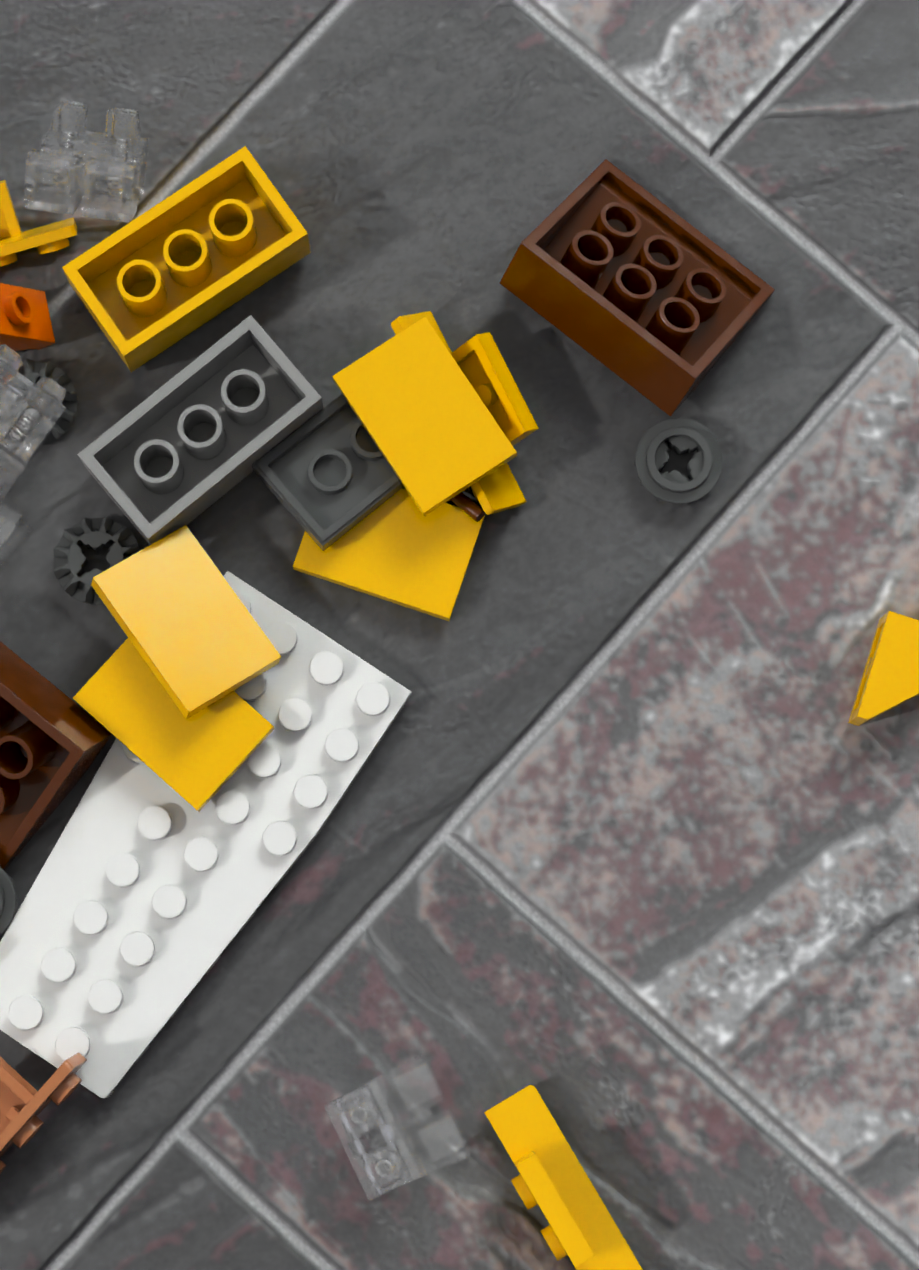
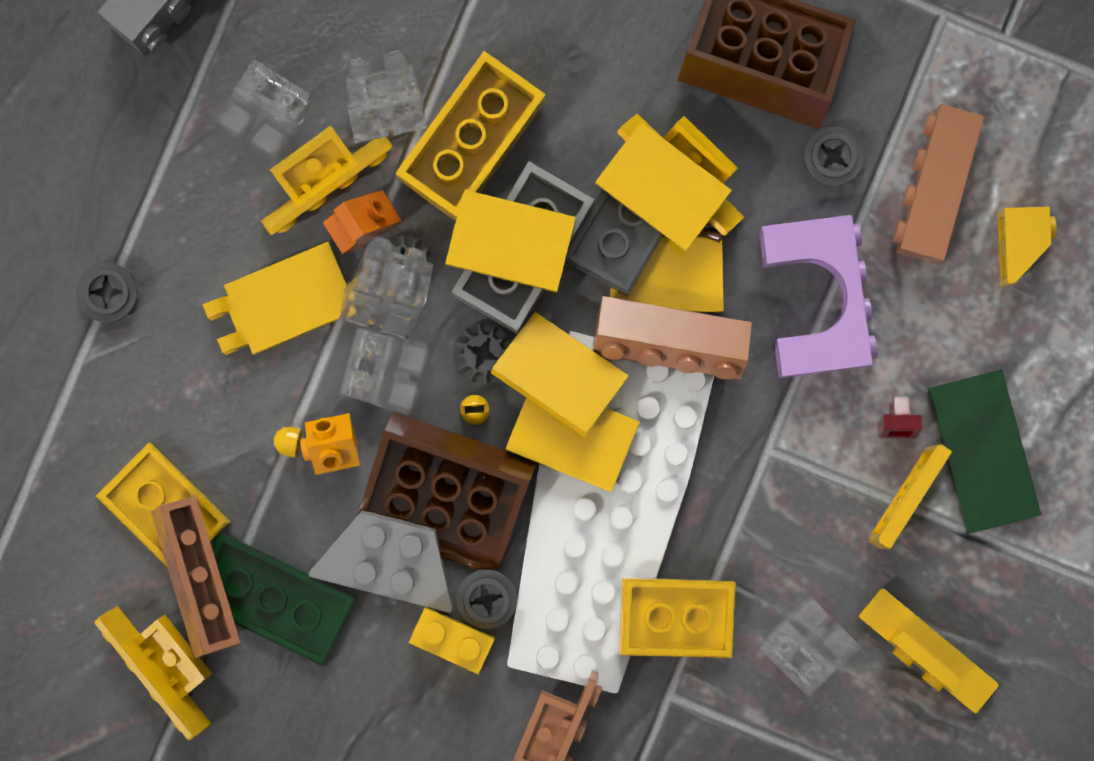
camera: 20 degrees left, 5 degrees up
none -> yellow tile [445,190,576,293]
none -> yellow hinge [460,395,490,425]
none -> nougat brick [592,296,752,380]
none -> yellow tile [618,577,736,658]
none -> lavender arch [759,215,877,379]
none -> yellow tile [868,444,952,549]
none -> dark red tile [878,397,922,439]
none -> nougat brick [892,104,984,265]
none -> dark green tile [927,369,1042,534]

